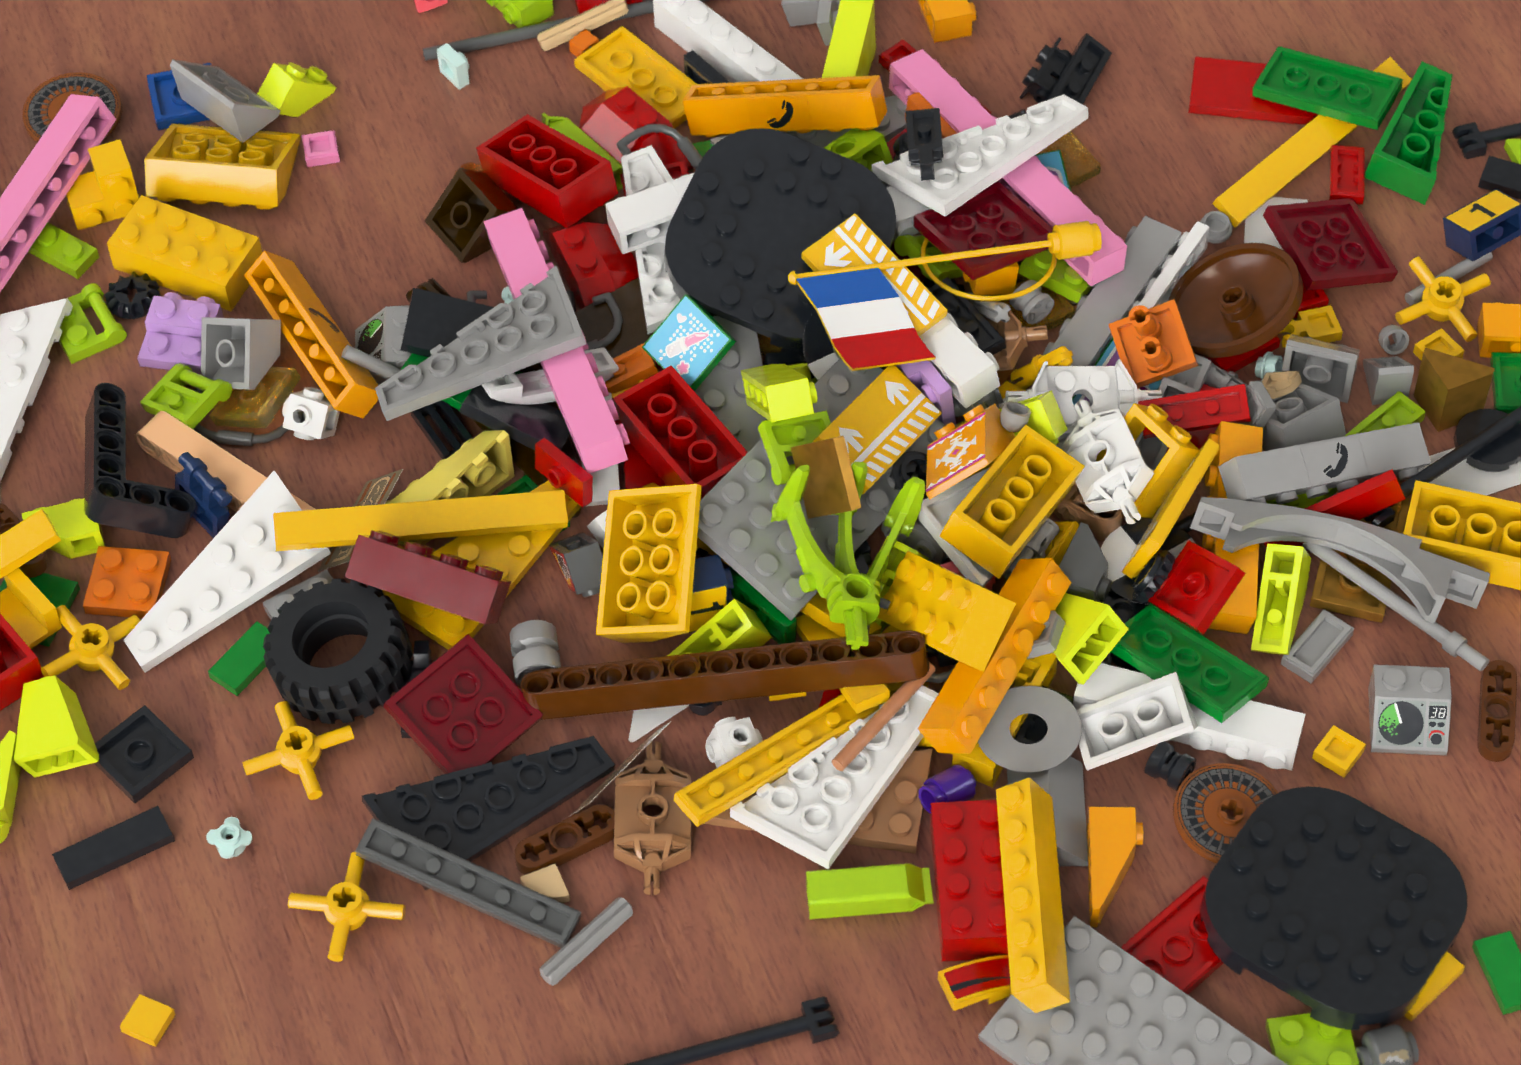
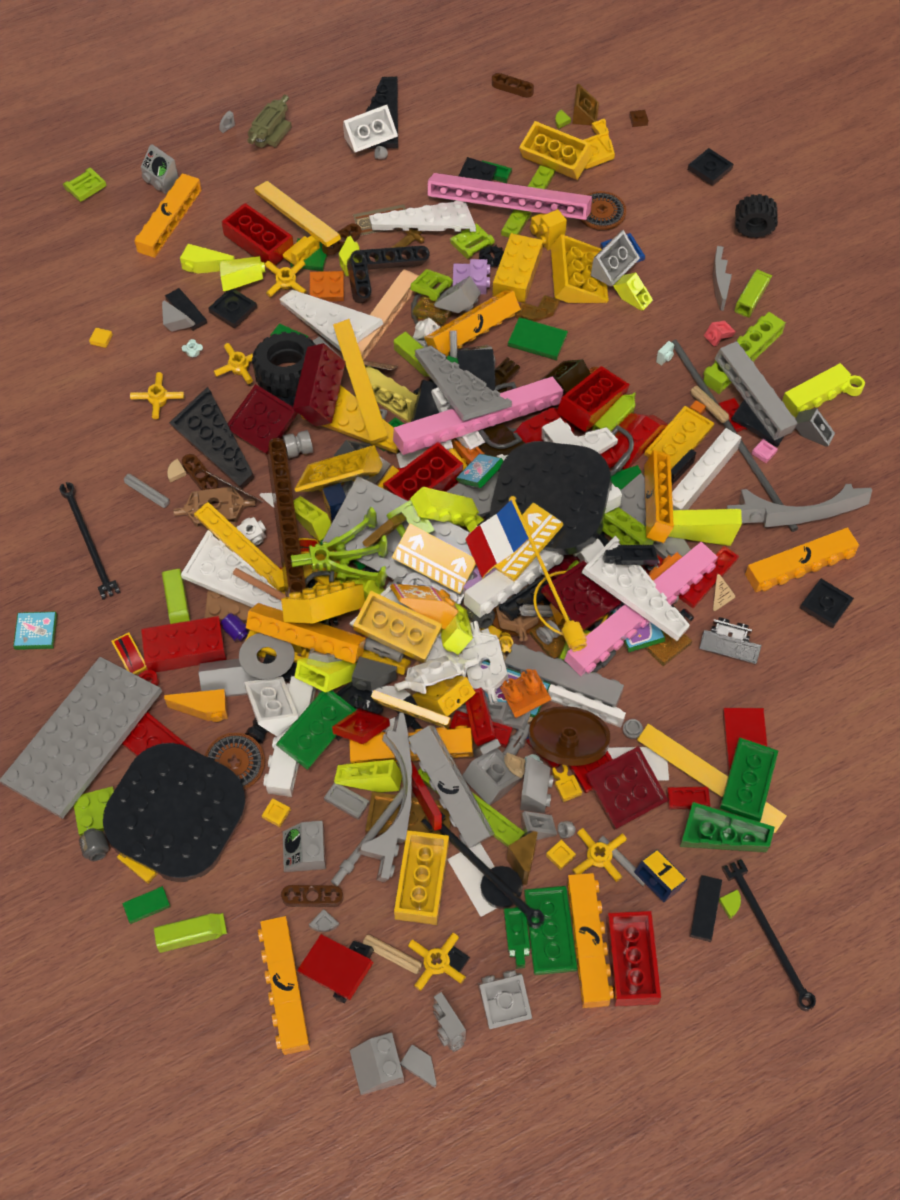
camera: 80 degrees right, 5 degrees up
dark blue plate [175,452,232,538] -> none
bright pink tile [302,130,340,167] -> none
dark grey tile [355,818,581,948] -> none
red plate [535,438,593,508] -> none
yellow brick [996,777,1070,1013] -> none
light grey hinge [1000,401,1031,432] -> none
none -> light grey slope [162,300,195,332]
none -> pearl gold sword [386,228,424,260]
none -> lime piece [393,331,431,378]
none -> green tile [508,317,568,360]
none -> pearl gold tile [516,295,560,322]
none -> tan sticker [713,574,735,611]

